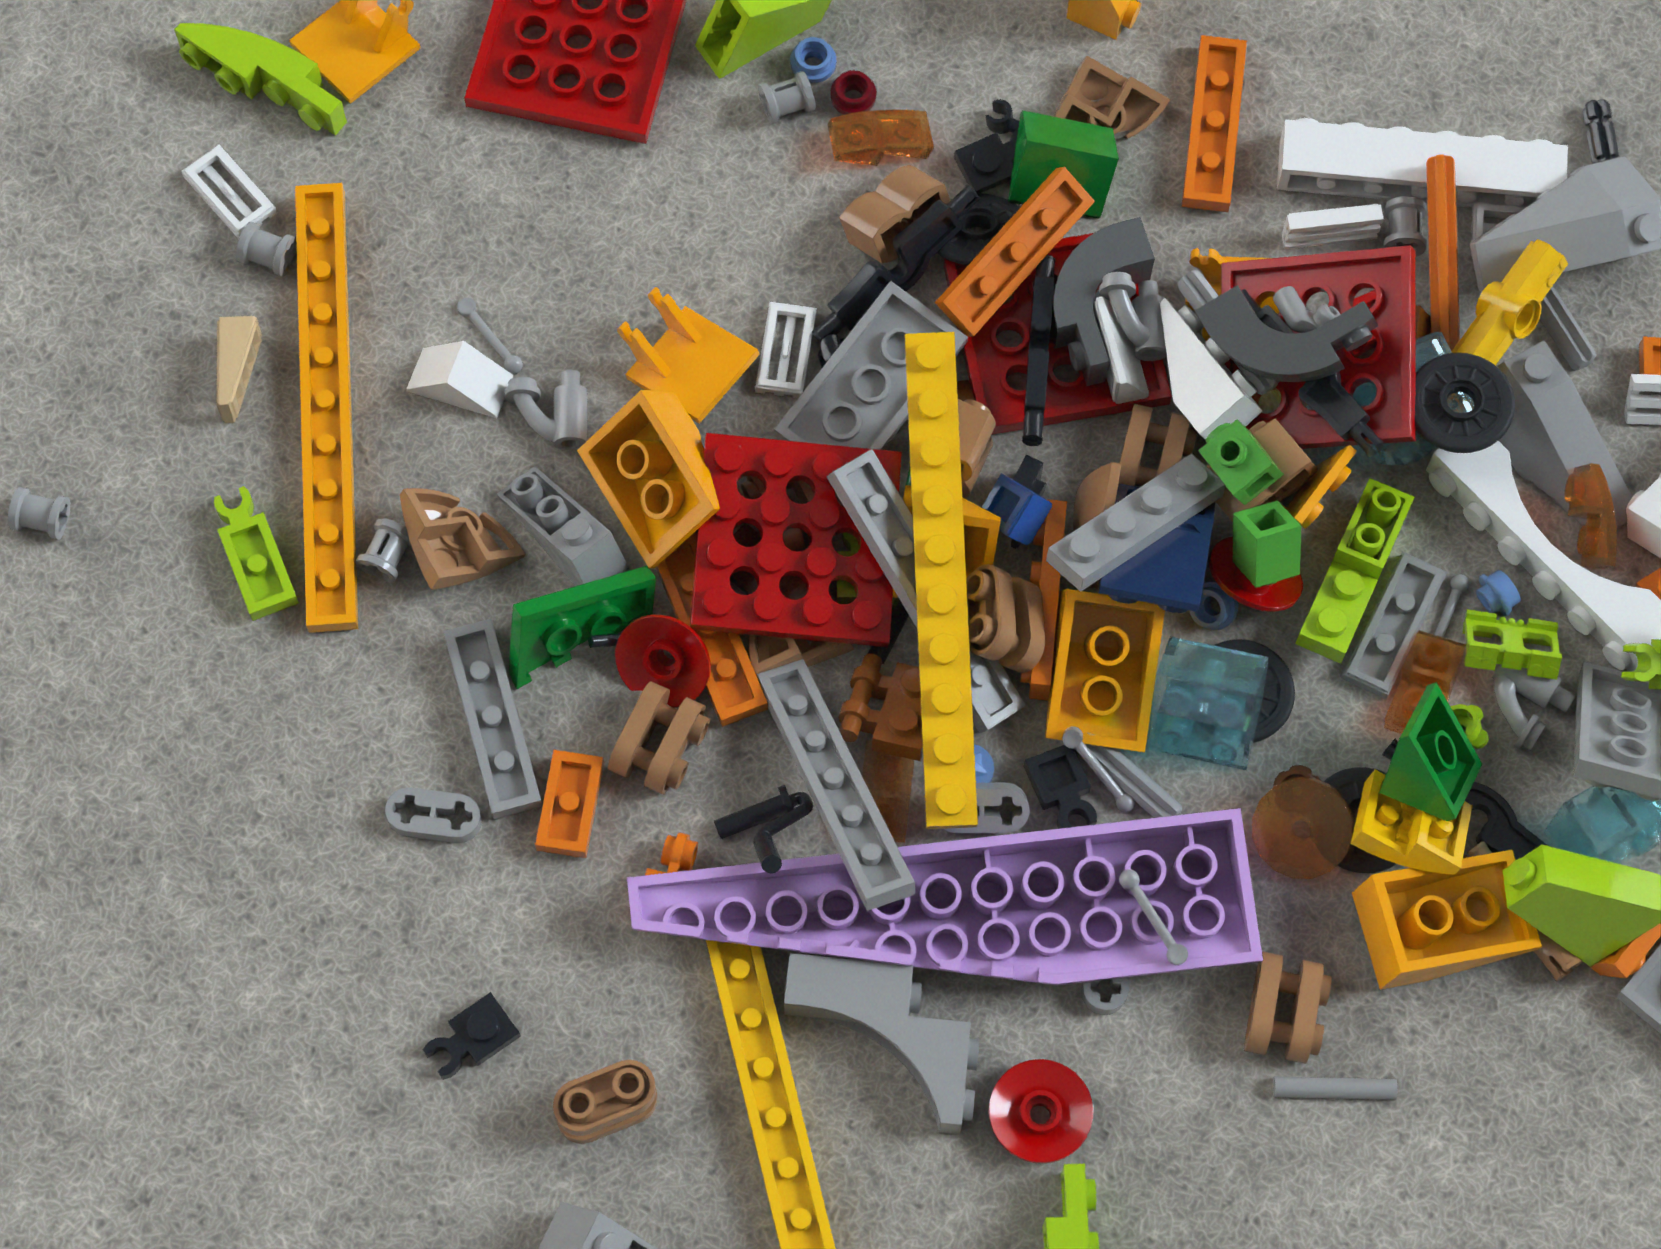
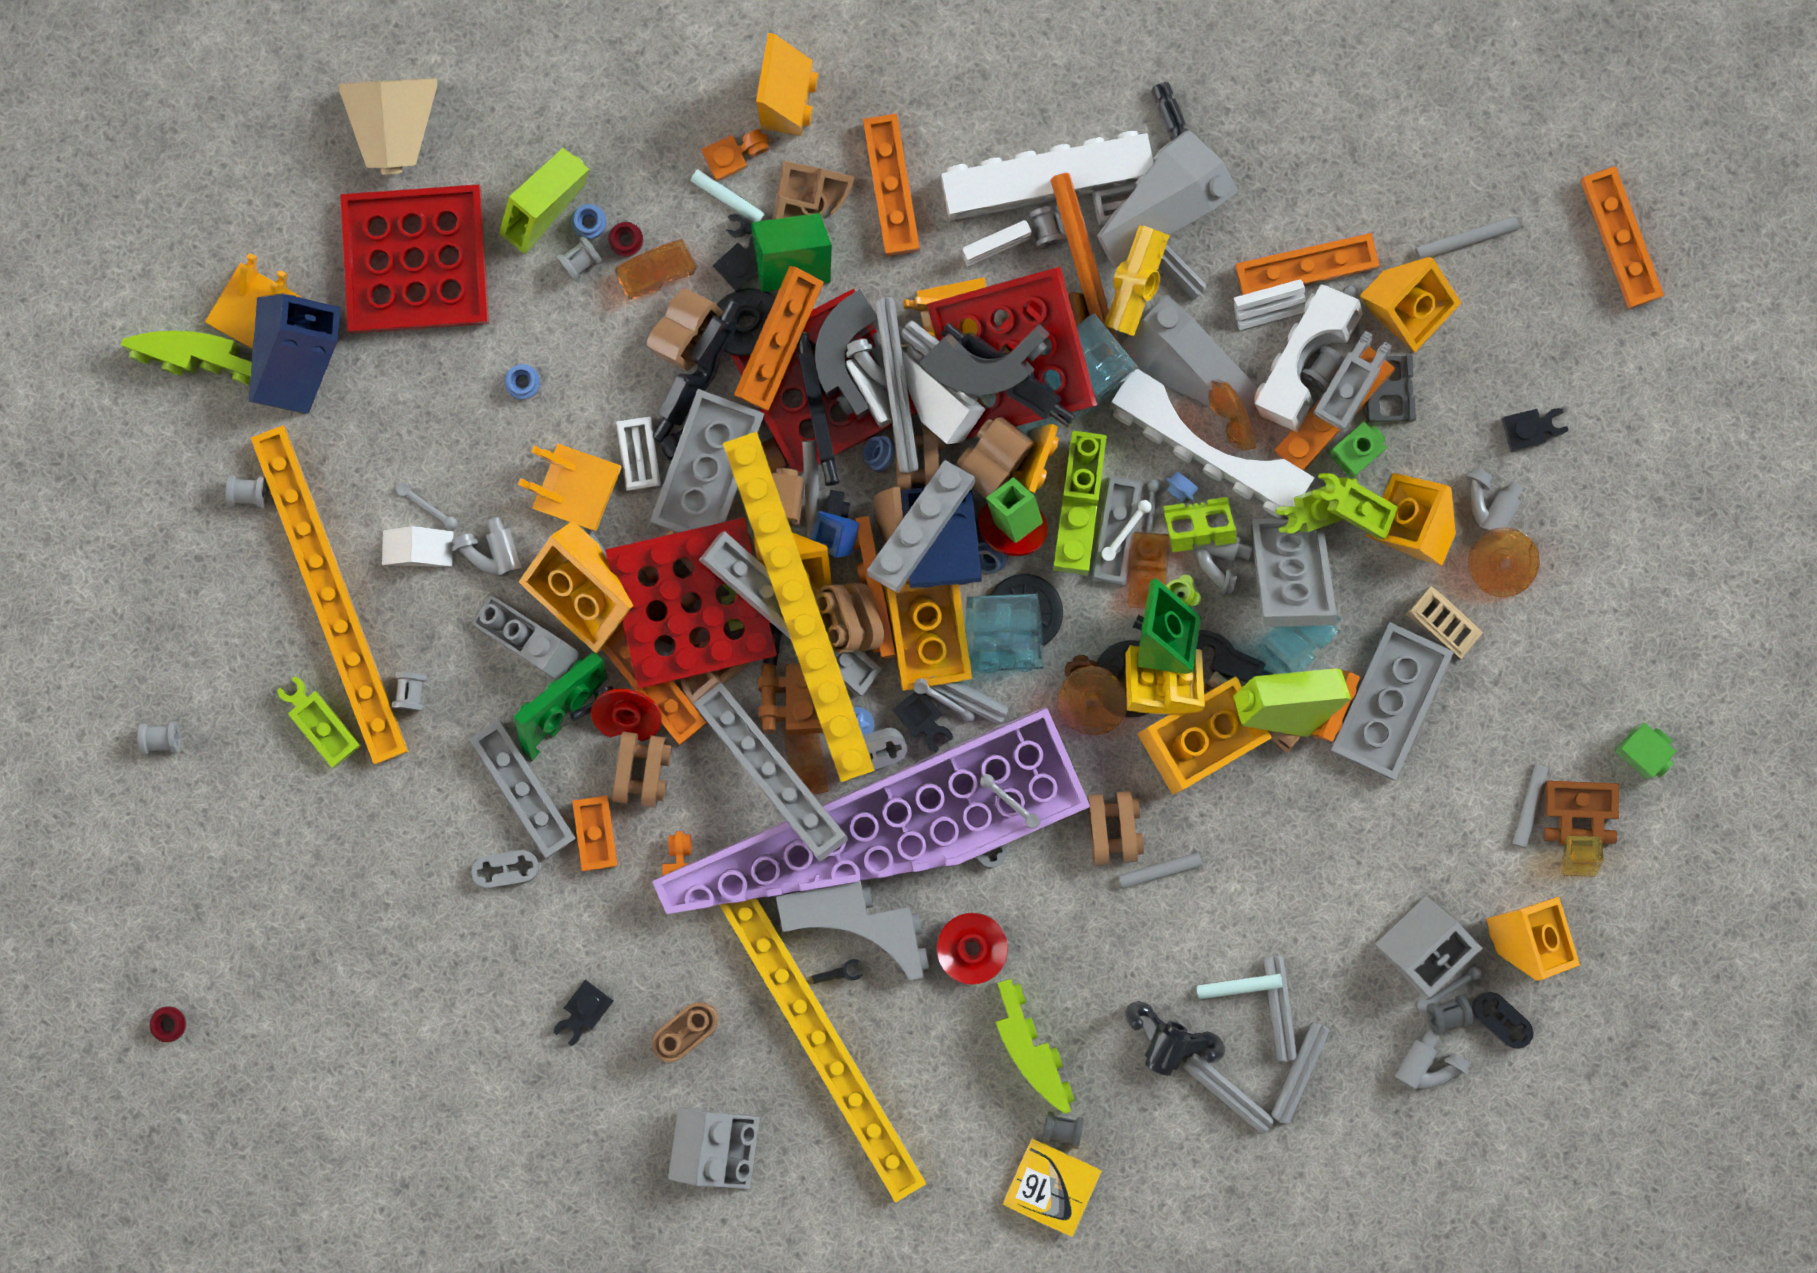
camera: 15 degrees left, 15 degrees up
white tile [181,145,277,239] -> none
tan slope [216,316,262,423] -> none
medium nougat brick [400,488,526,590] -> none
black piece [714,785,813,874] -> none
bright green brick [1198,419,1284,505] -> none
light grey arm [1273,286,1340,333] -> none
black wheel [1415,353,1515,453] -> none
none -> dark blue slope [249,293,340,414]
none -> medium blue plate [505,364,540,400]
none -> light aqua piece [691,170,766,222]
none -> orange plate [701,129,770,182]
none -> light grey bar [802,440,820,539]
none -> black hand [812,959,863,984]
none -> medium blue plate [863,436,895,471]
none -> light grey axle [875,297,918,473]
none -> white hinge [1101,500,1151,562]

